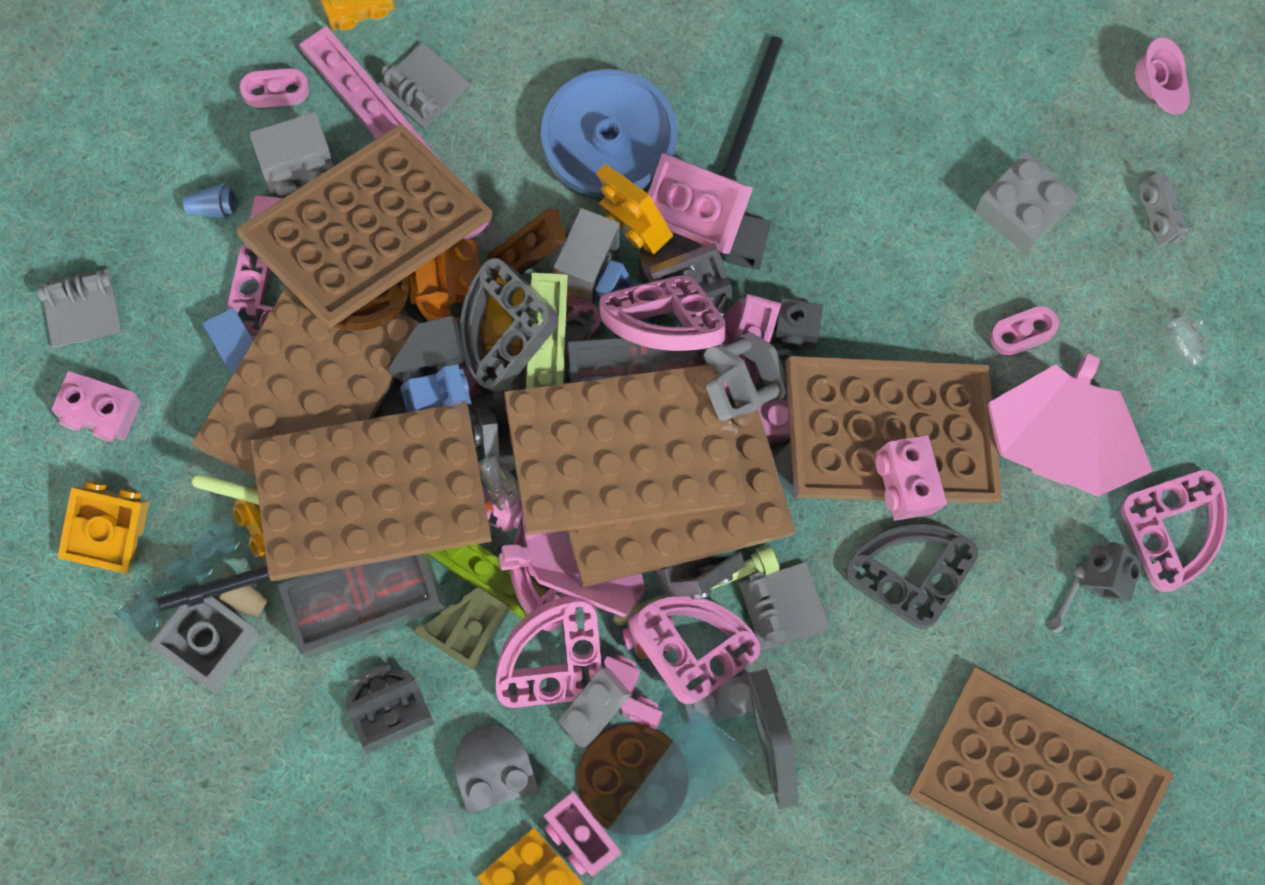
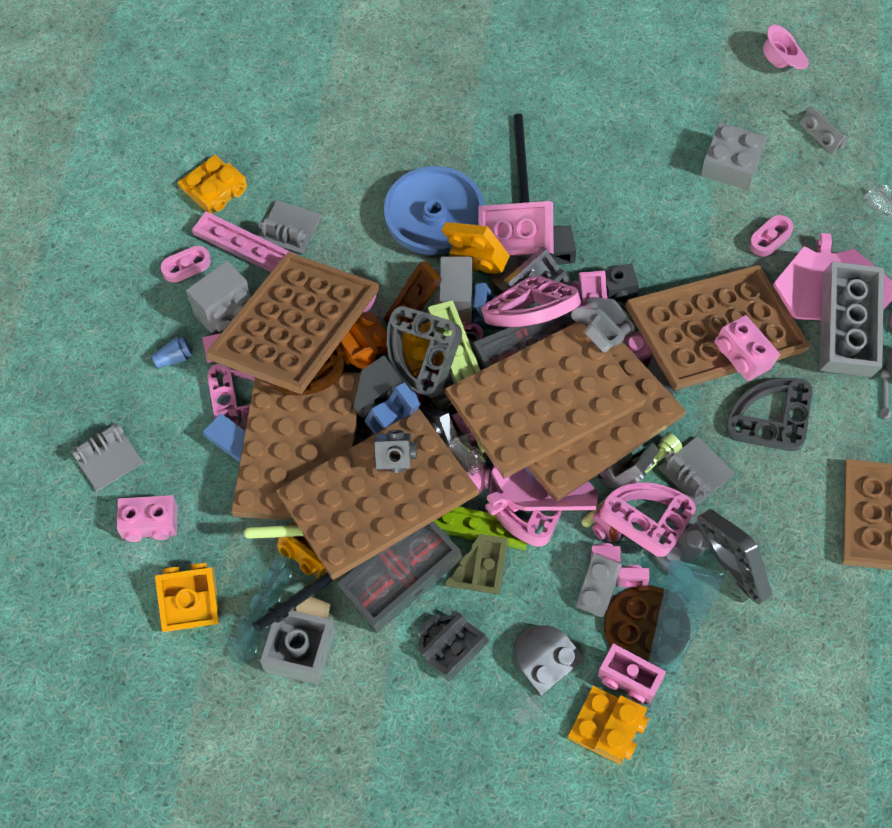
camera: 15 degrees left, 10 degrees down
bright pink beam [496,596,602,708] -> none
none -> brick [374,430,417,473]
none -> light grey brick [819,261,884,377]

